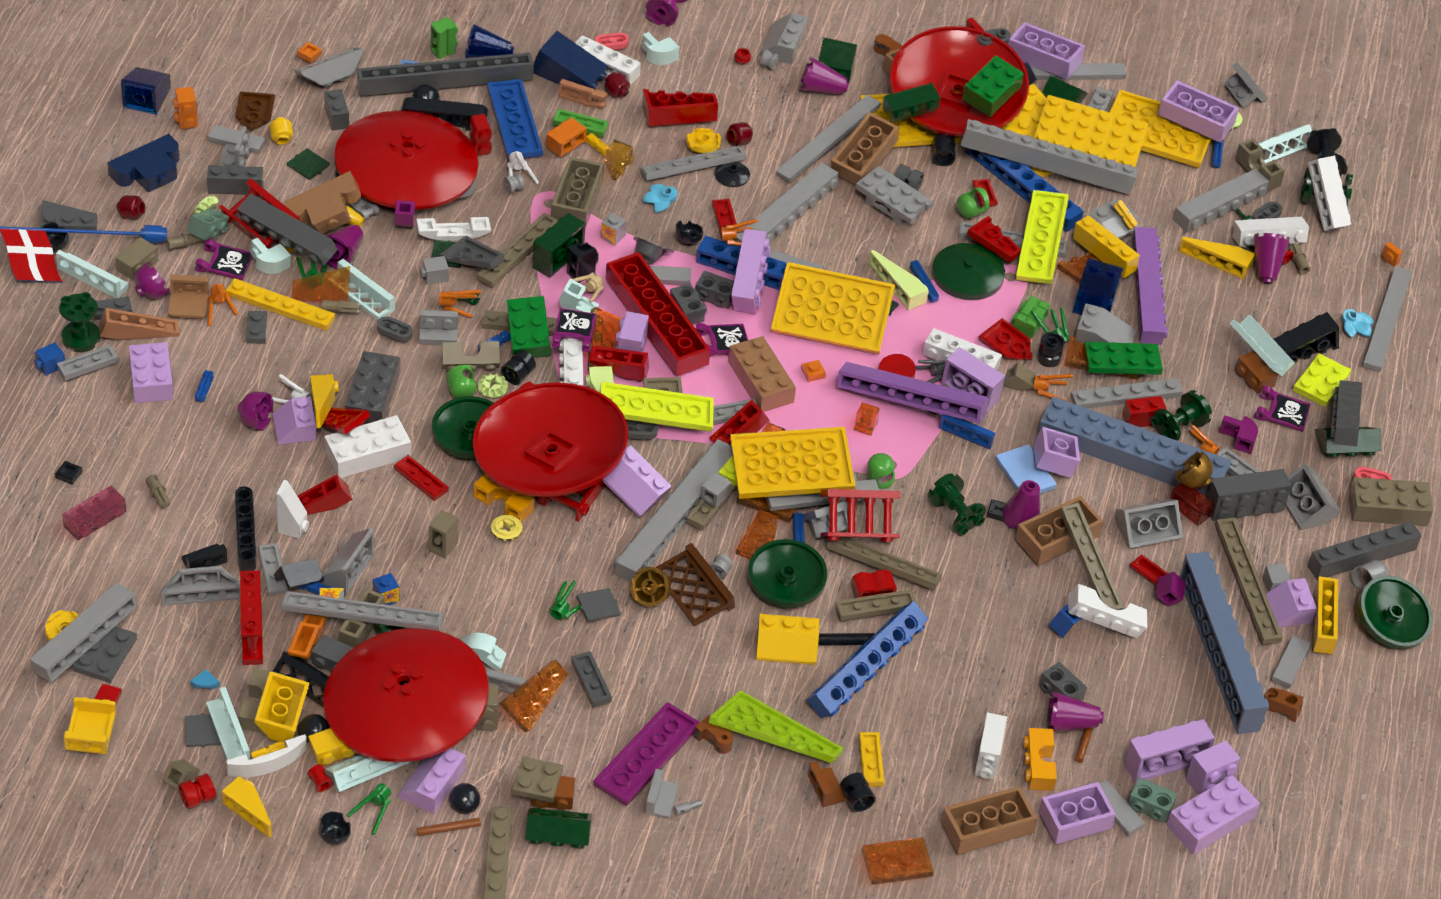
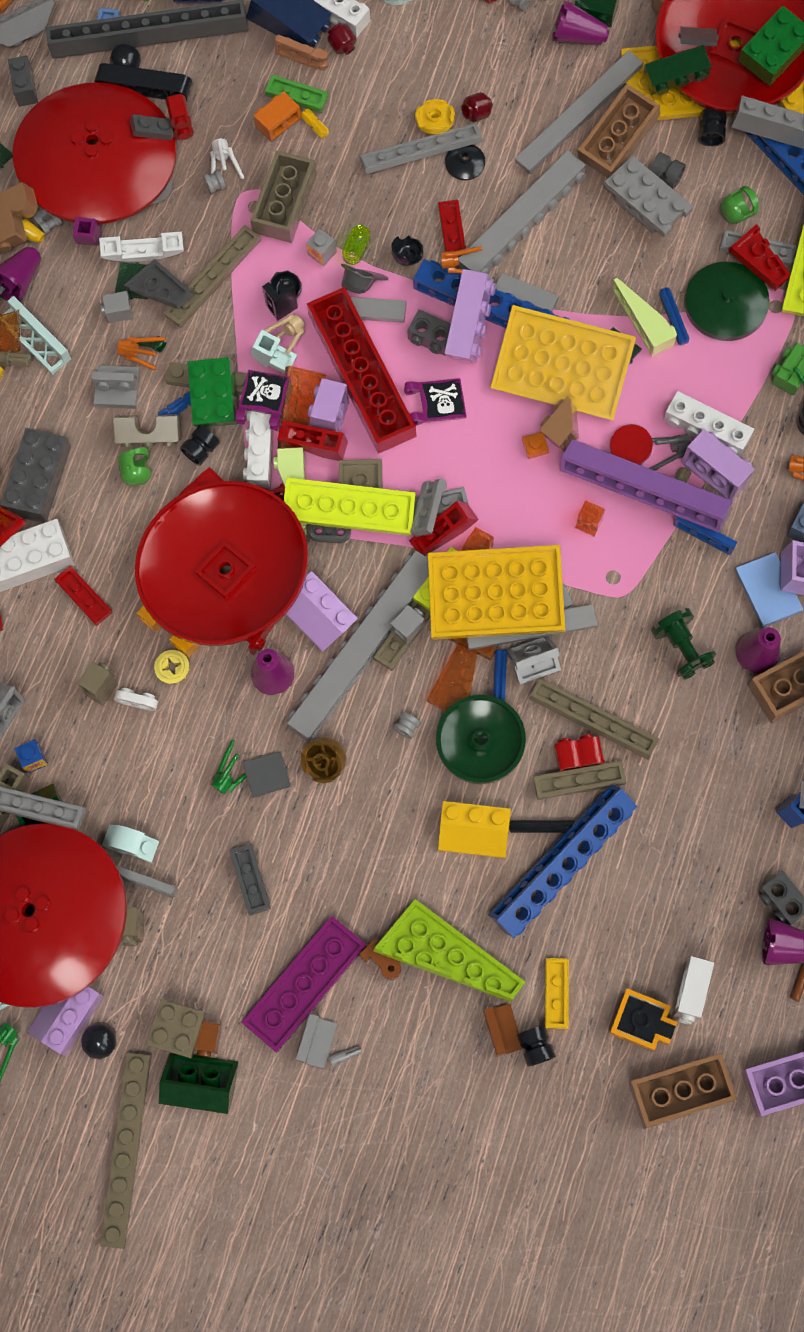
camera: 15 degrees right, 25 degrees up
dark grey plate [377,316,412,342] -> none
dark orange bar [417,818,481,836] -> none
dark green dish [432,396,494,459] -> none
yellowish green gear [478,373,508,398] -> none
blue plate [487,79,543,160] -> none
clear orange wing [499,660,568,732] -> none
dark green brick [532,213,586,278] -> none
clear yellow slope [605,139,634,181] -> none
red wedge [642,89,718,127] -> none
medium azure plate [642,184,678,213] -> none
reddish brown fence [655,543,735,627] -> none
dark grey brick [670,284,707,324] -> none
medium nougat brick [728,336,796,412] -> none
red fence [820,489,901,542] -> none
clear orange plate [862,837,934,885] -> none
bright green helmet [867,453,895,489] -> none
red tile [972,179,998,207] -> none
red tile [978,318,1032,360] -> none
tile [986,499,1006,522] -> none
dark tan brick [1004,362,1036,390] -> none
light orange arch [1023,728,1057,791] -> none
none -> white plate [113,688,158,711]
none -> dark grey plate [130,114,174,141]
none -> magenta cone [251,649,294,695]
none -> clear neon green plate [342,225,371,265]
none -> light grey plate [410,478,447,536]
none -> medium nougat slope [540,396,579,452]
none -> piece [609,989,677,1052]
none -> dark grey piece [678,27,719,46]

